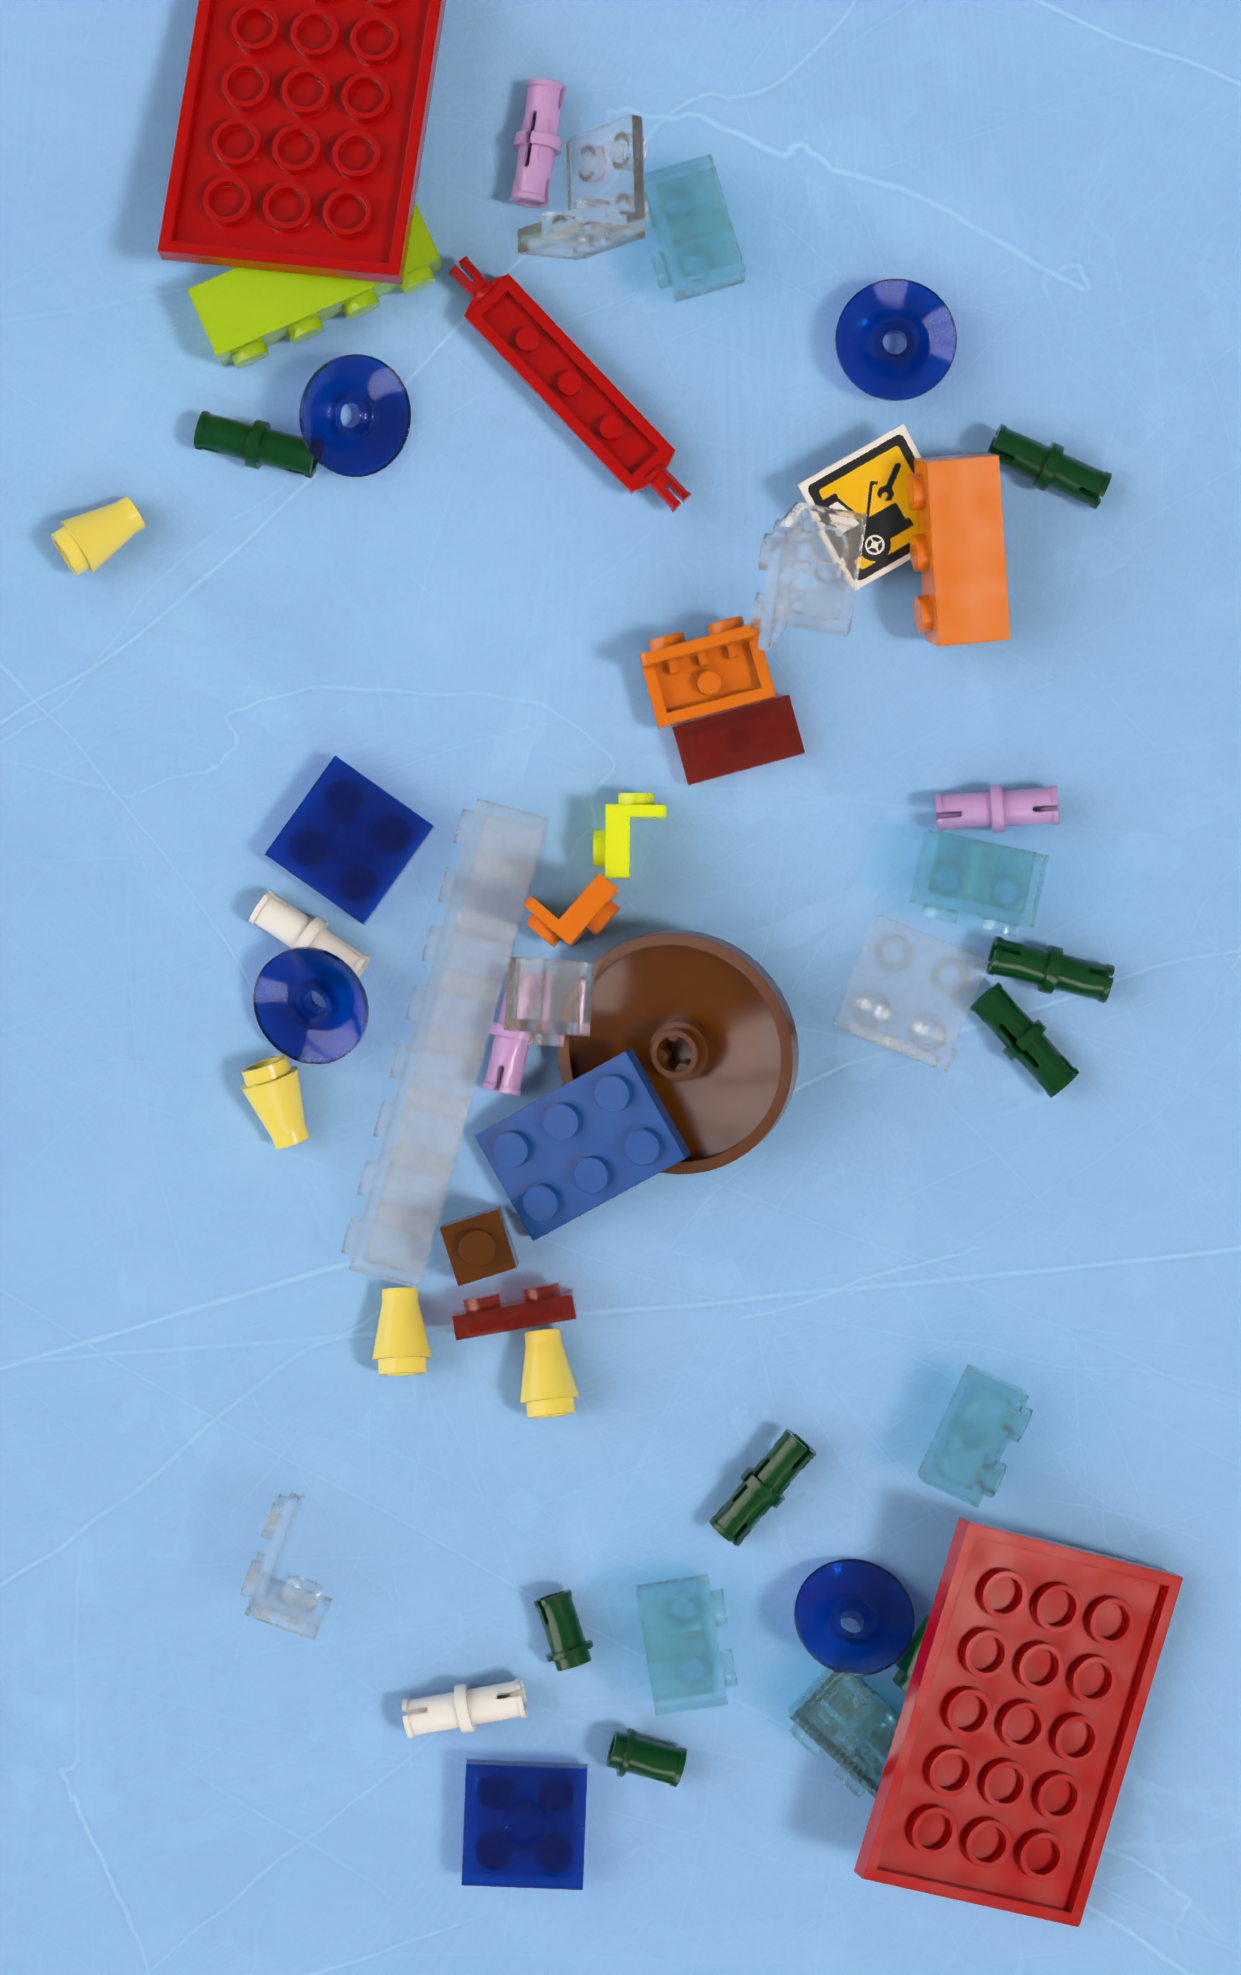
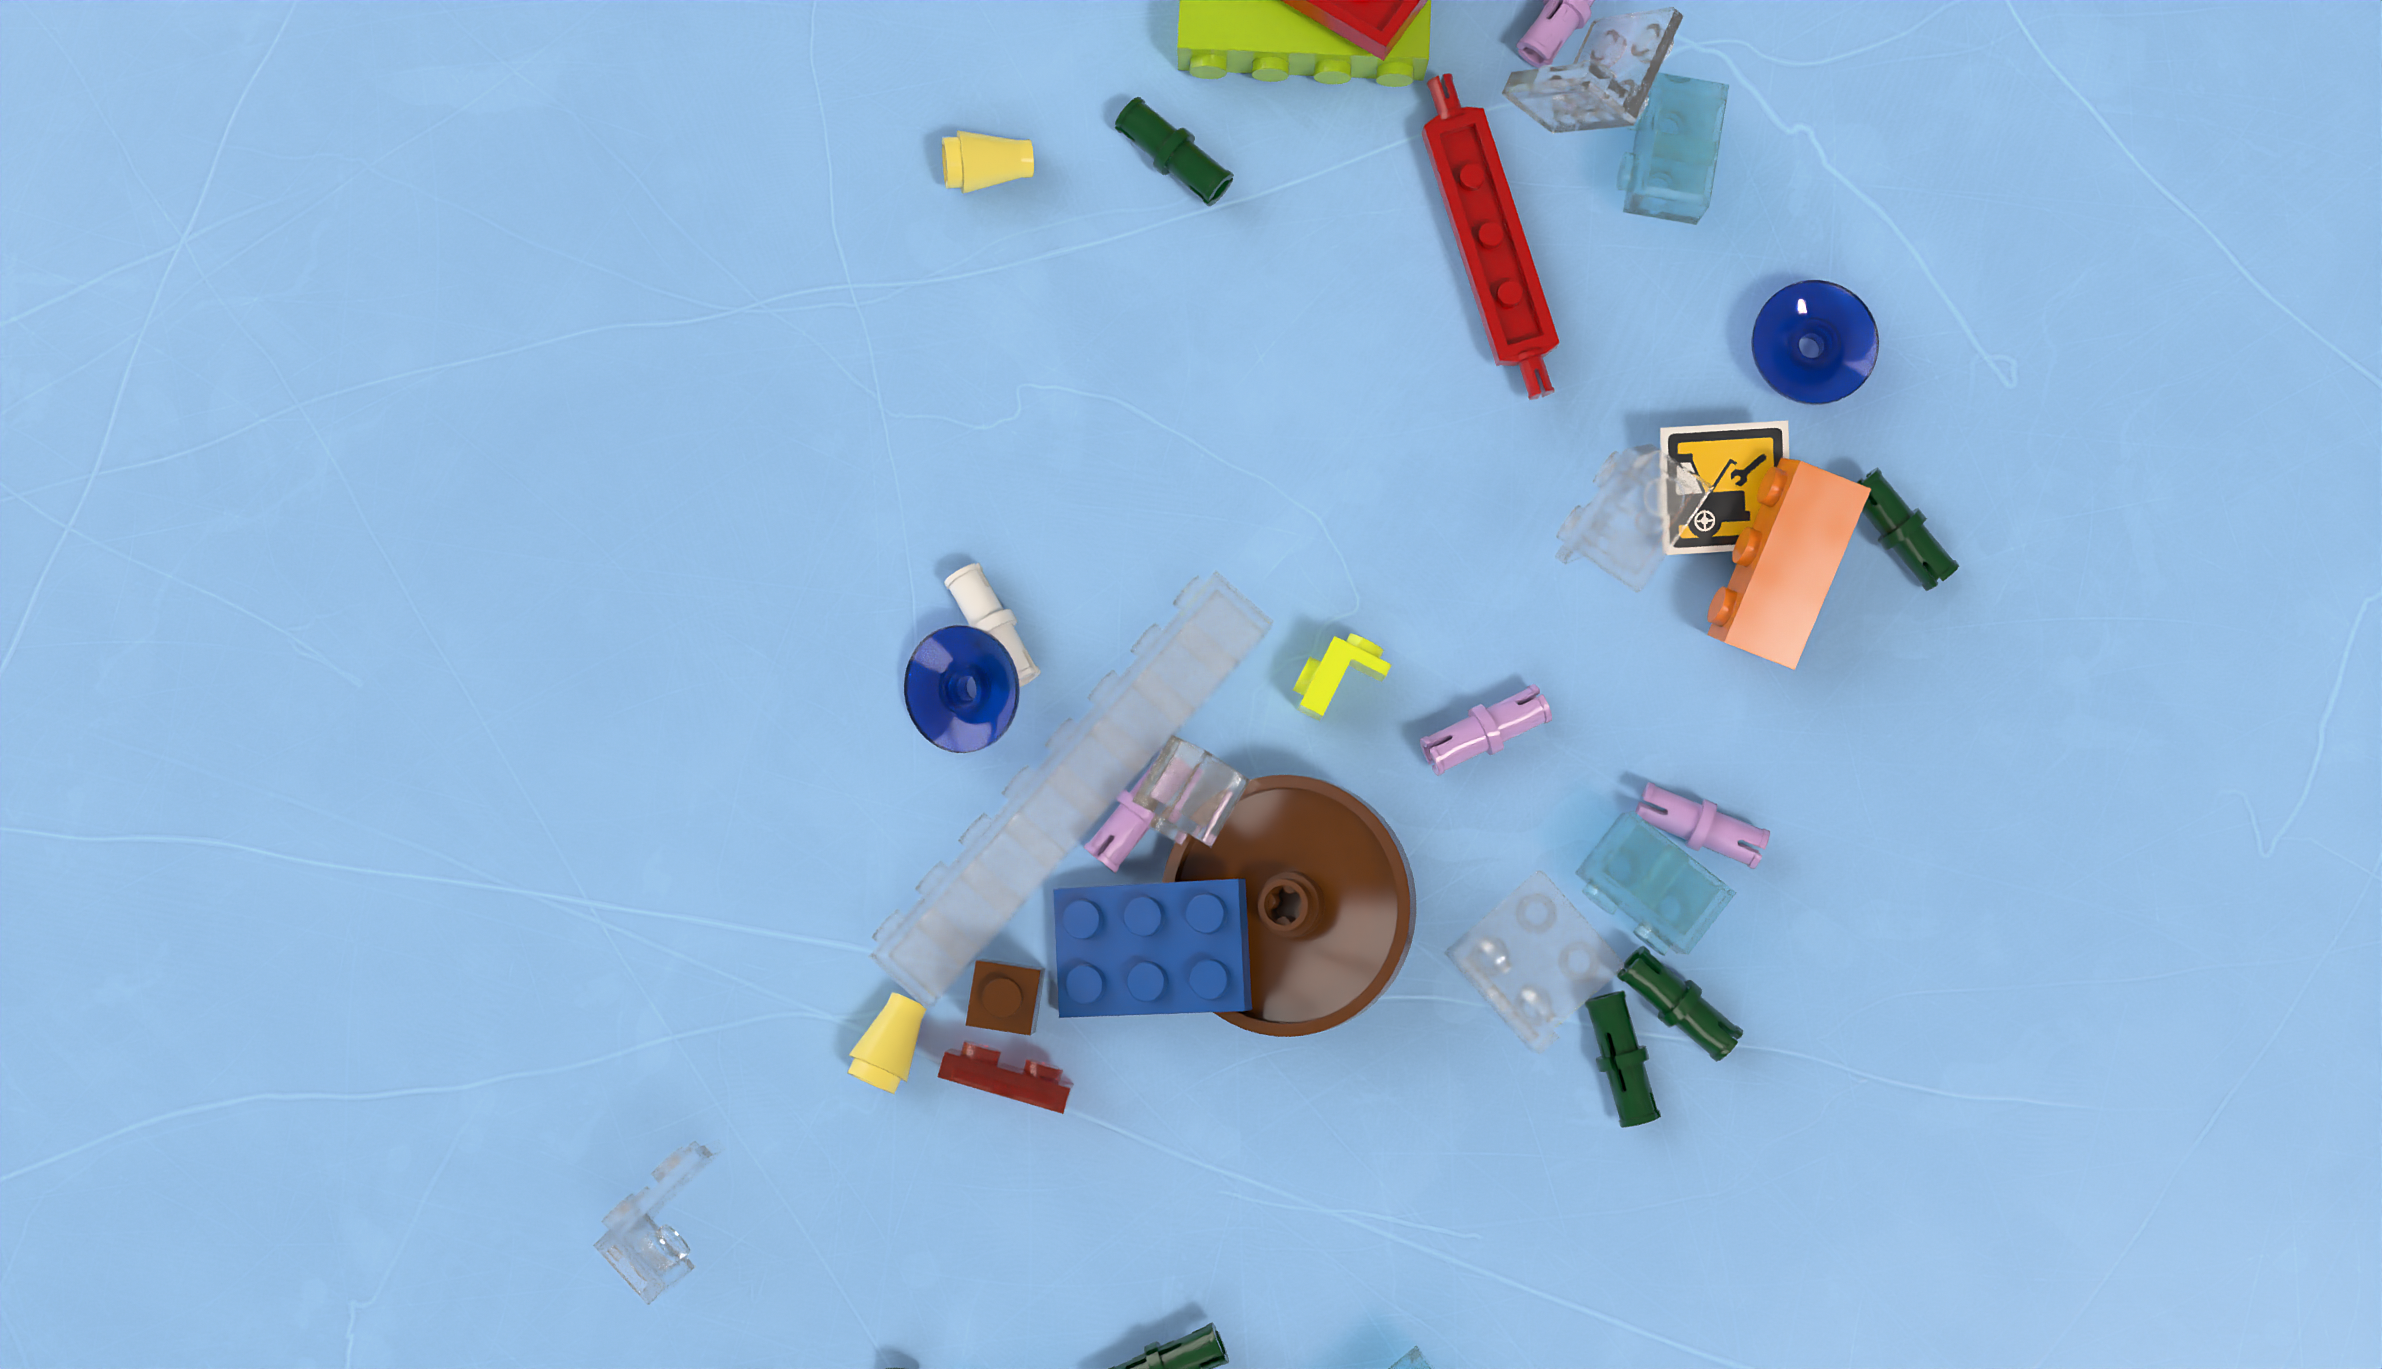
camera: 30 degrees right, 5 degrees down
light yellow cone [240,1055,310,1149] -> none
clear blue plate [265,756,435,925] -> none
clear blue dish [299,354,411,477] -> none
light yellow cone [520,1329,580,1419] -> none
orange bracket [523,873,620,947] -> none
orange bracket [639,616,776,729] -> none
clear red plate [672,695,805,786] -> none
none -> lavender pin [1420,684,1552,776]

